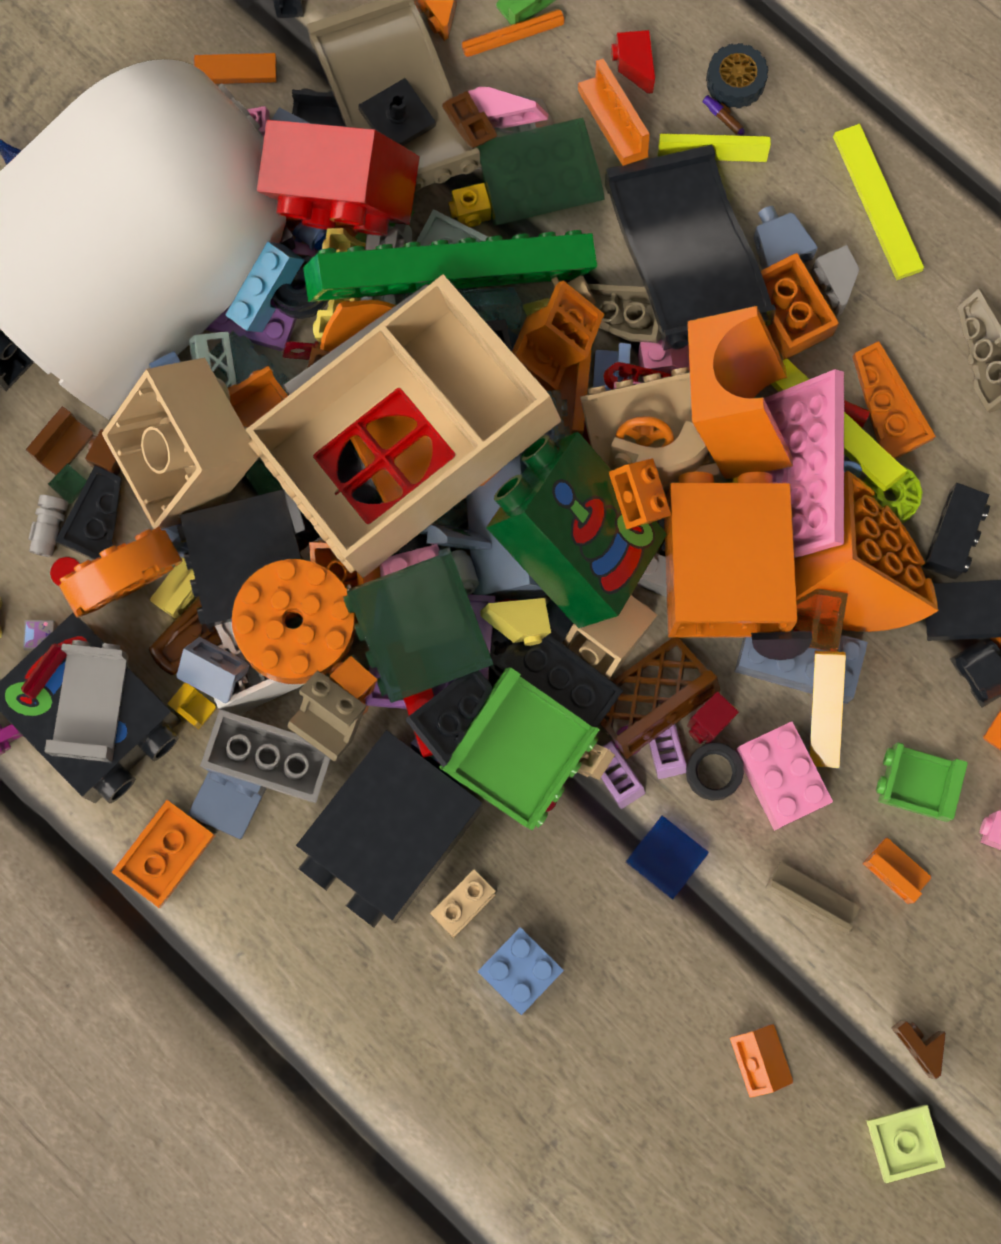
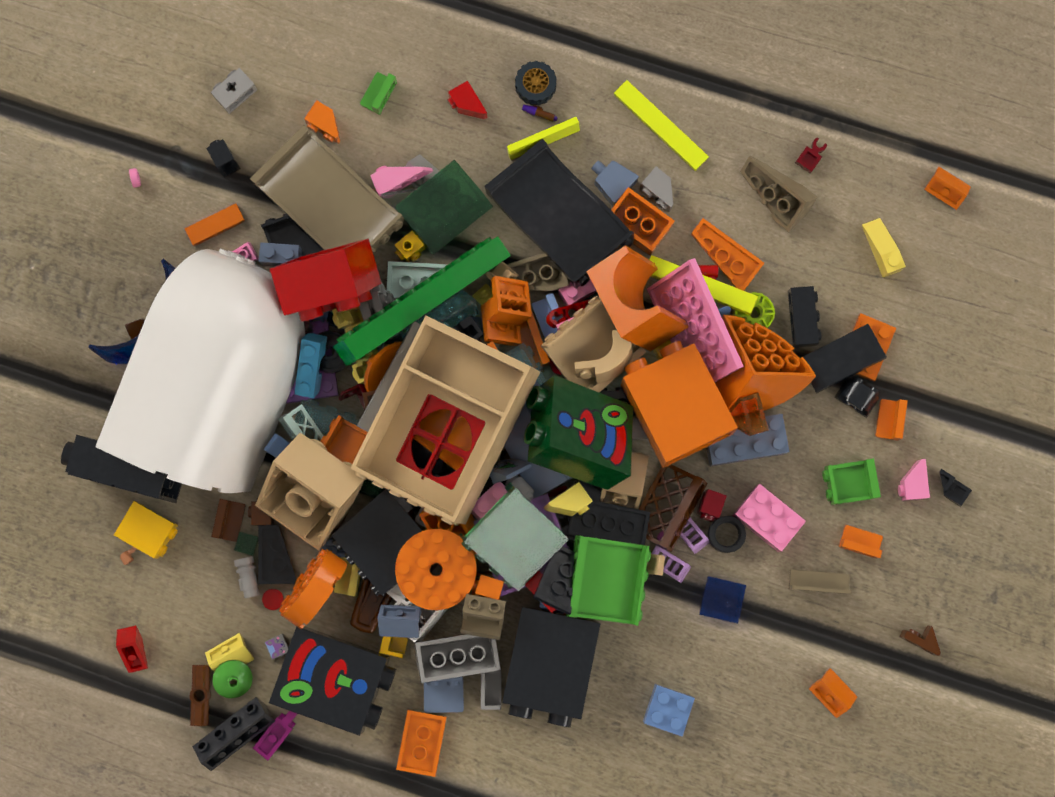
camera: 25 degrees left, 5 degrees up
dark red axle [21,643,67,699] -> none
light grey panel [45,640,129,762] -> none
black tile [358,78,436,146] -> none
tan panel [430,870,496,938] -> none
reddish brown slope [442,91,498,149] -> none
orange axle [462,9,564,57] -> none
orange fence [578,58,650,166] -> none
orange brick [609,458,671,529] -> none
orange piece [615,416,674,447] -> none
black tile [751,631,813,660] -> none
tile [810,651,846,768] -> none
yellowish green tile [866,1105,945,1183] -> none
none -> light grey panel [481,668,501,710]

